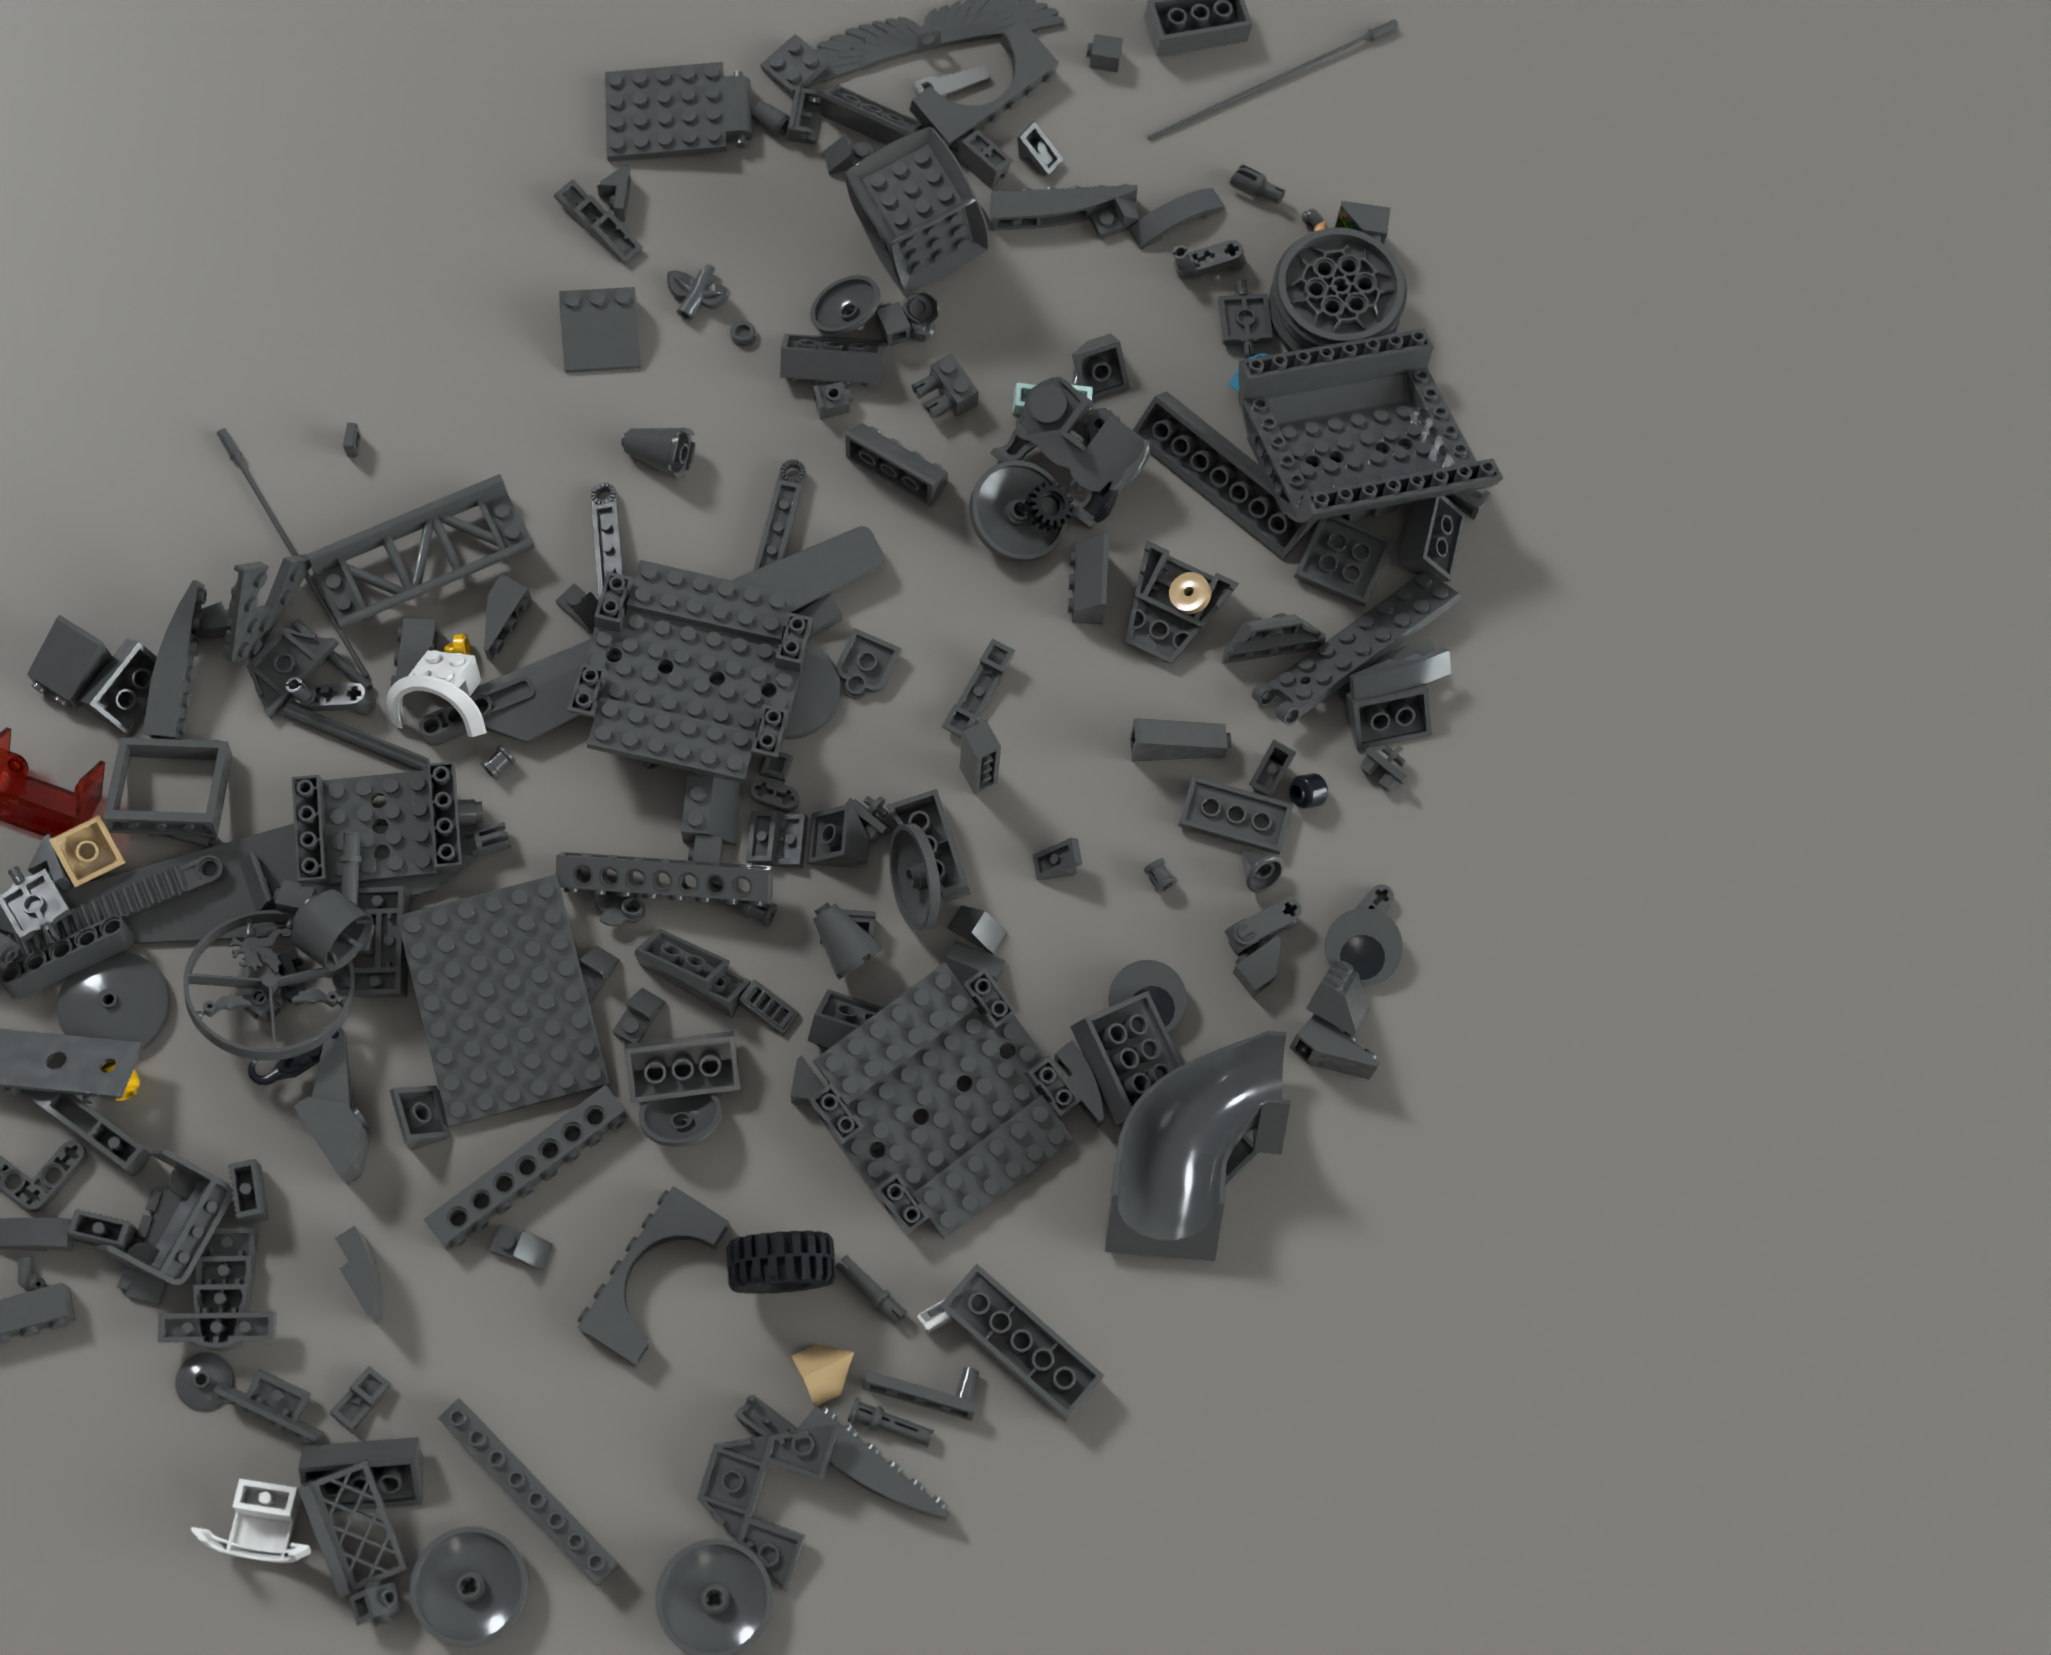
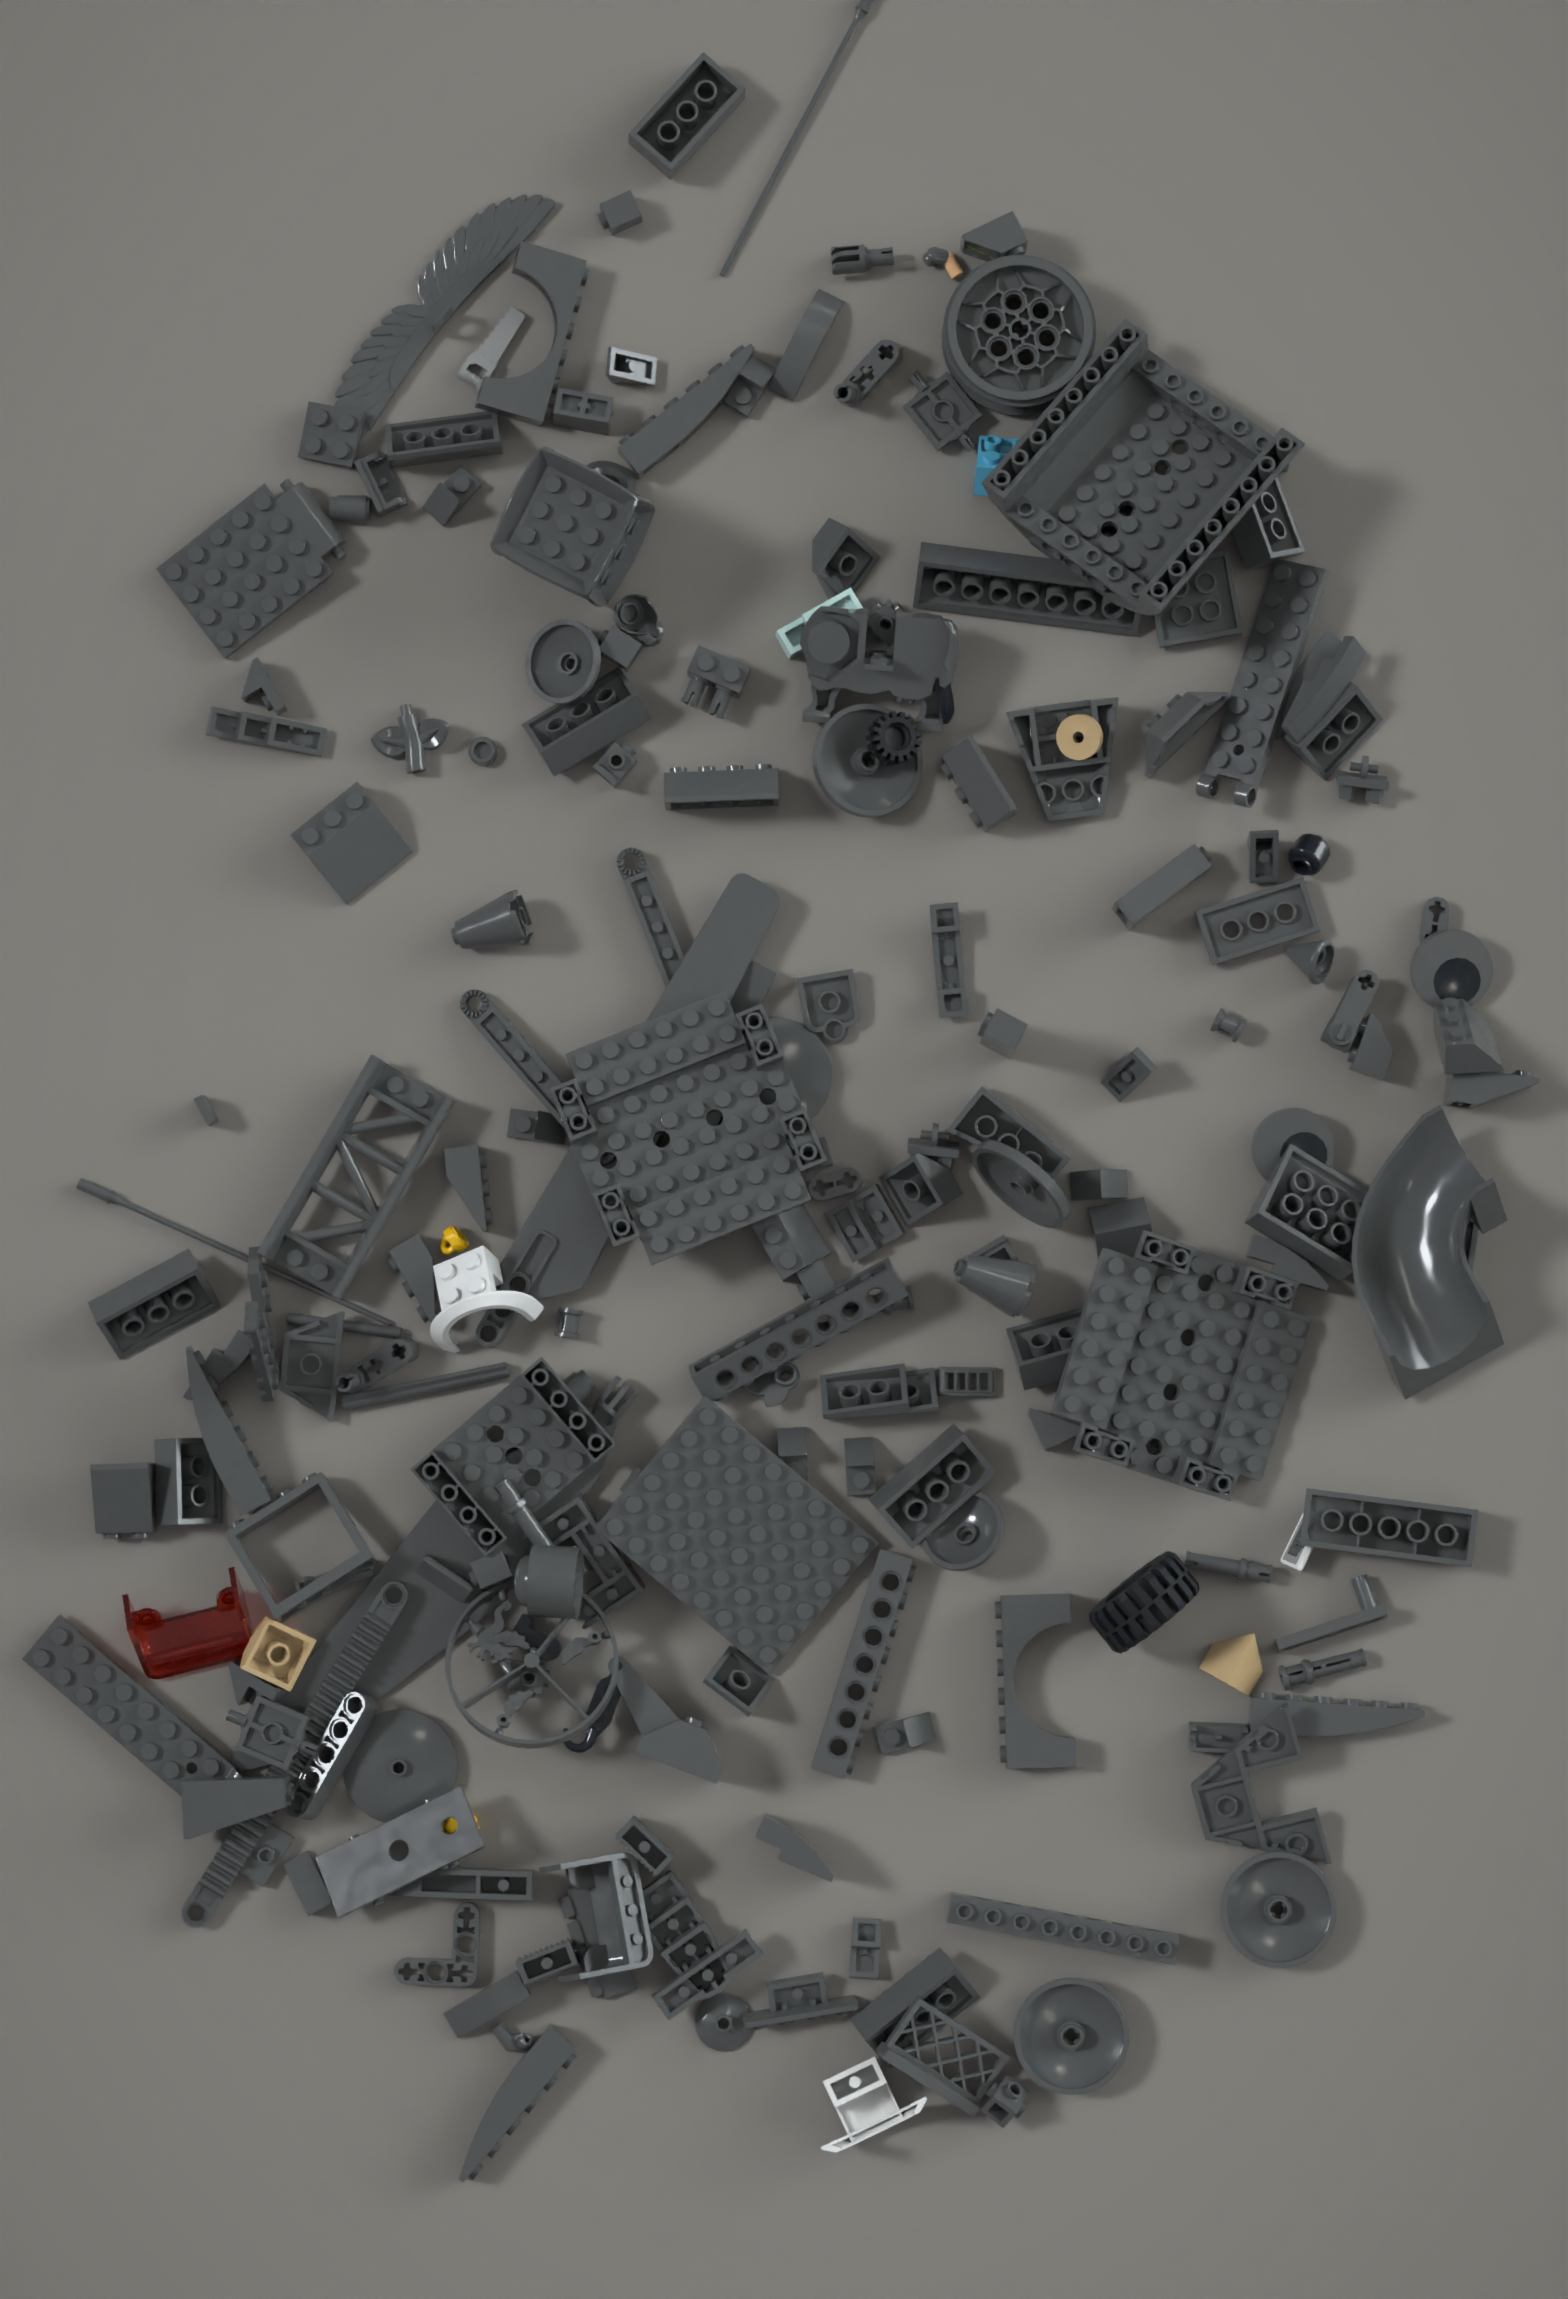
camera: 25 degrees left, 15 degrees up
none -> dark grey slope [88,1249,221,1360]

